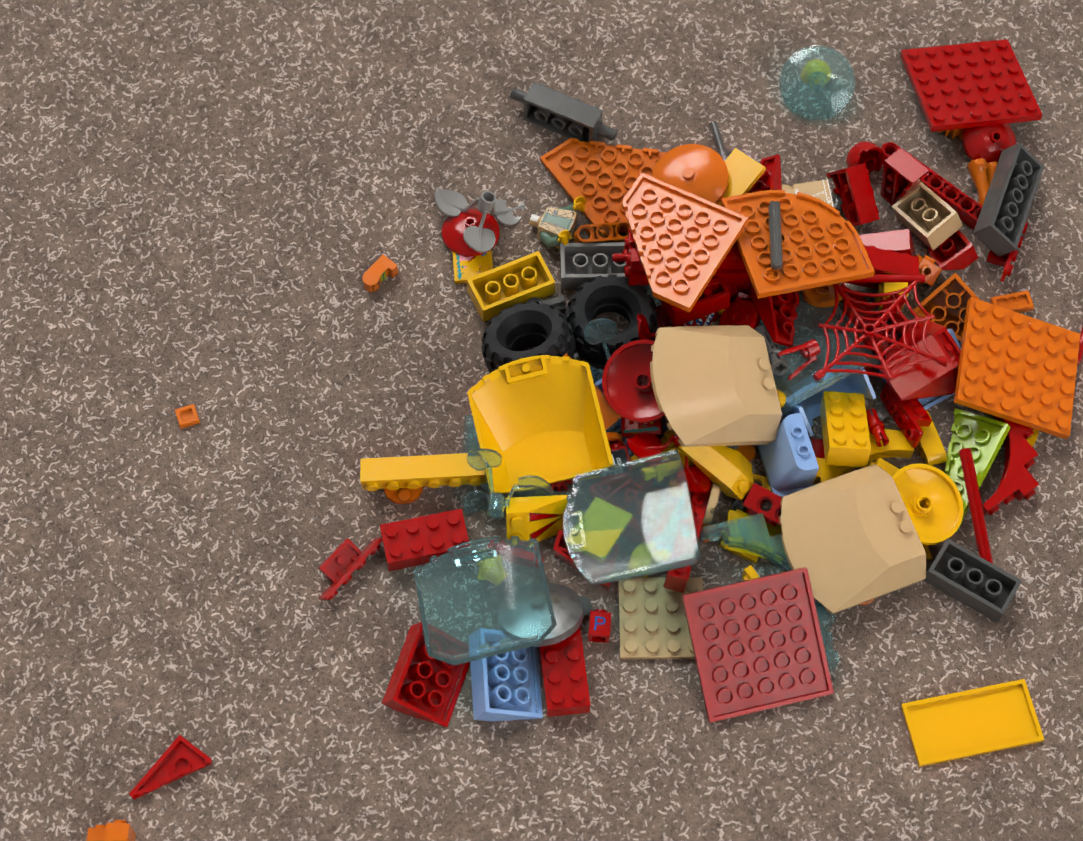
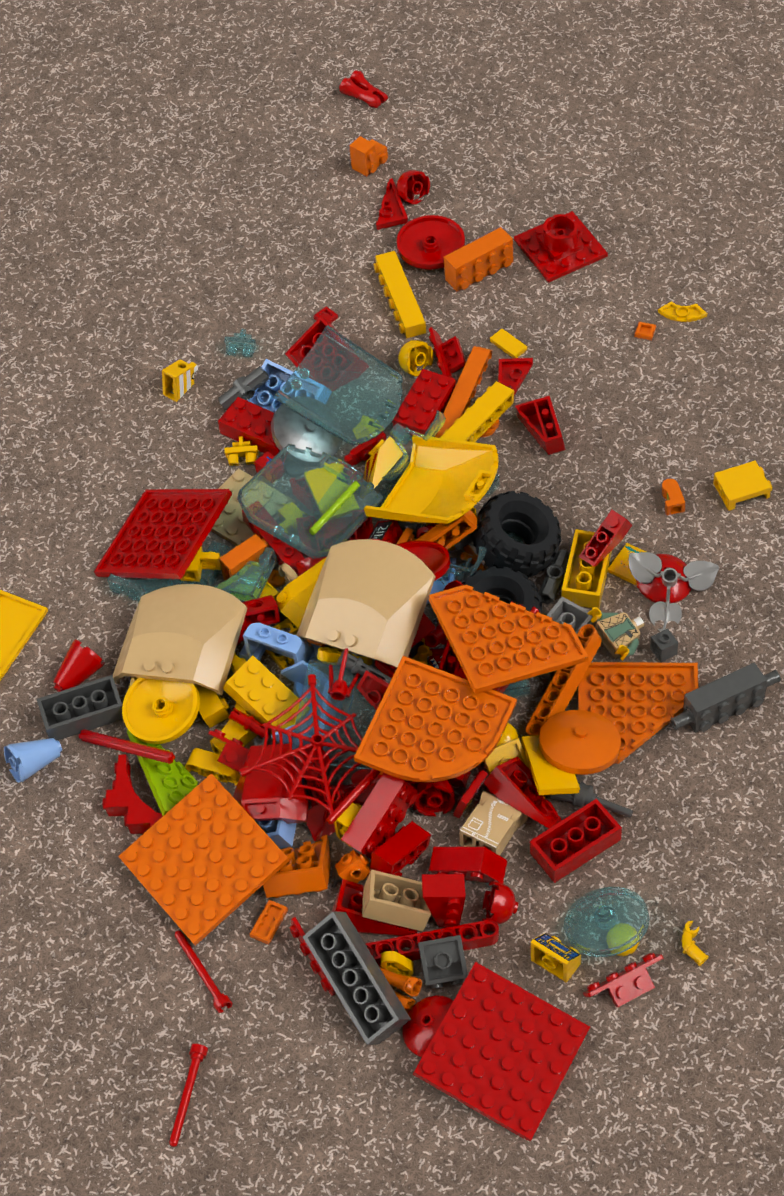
camera: 135 degrees right, 10 degrees down
dark grey axle [769,201,783,270] -> none
none -> light blue cone [4,738,62,783]
none -> red cone [53,639,105,692]
none -> yellow torso [162,360,198,402]
none -> dark grey piece [218,366,270,410]
none -> orange brick [219,534,271,588]
none -> clear light blue hips [224,329,259,358]
none -> yellow hips [224,436,259,466]
none -> lime bar [309,481,360,535]
none -> red tile [314,306,338,323]
none -> yellow brick [373,251,426,339]
none -> yellow beam [381,951,414,976]
none -> red cylinder [397,170,430,204]
none -> red dish [397,215,465,270]
none -> yellow cylinder [398,340,434,377]
none -> dark grey plate [418,935,468,989]
none -> orange beam [435,346,492,438]
none -> orange brick [444,227,513,292]
none -> yellow tile [490,329,527,358]
none -> red wing [498,358,533,396]
none -> red piece [514,211,608,283]
none -> red wedge [515,395,566,455]
none -> red brick [530,798,622,883]
none -> yellow slope [531,933,581,983]
none -> red slope [579,510,632,567]
none -> bracket [583,952,664,1007]
none -> dark grey brick [650,628,678,662]
none -> yellow tile [658,301,708,322]
none -> yellow piece [681,921,709,967]
none -> yellow panel [713,460,772,511]

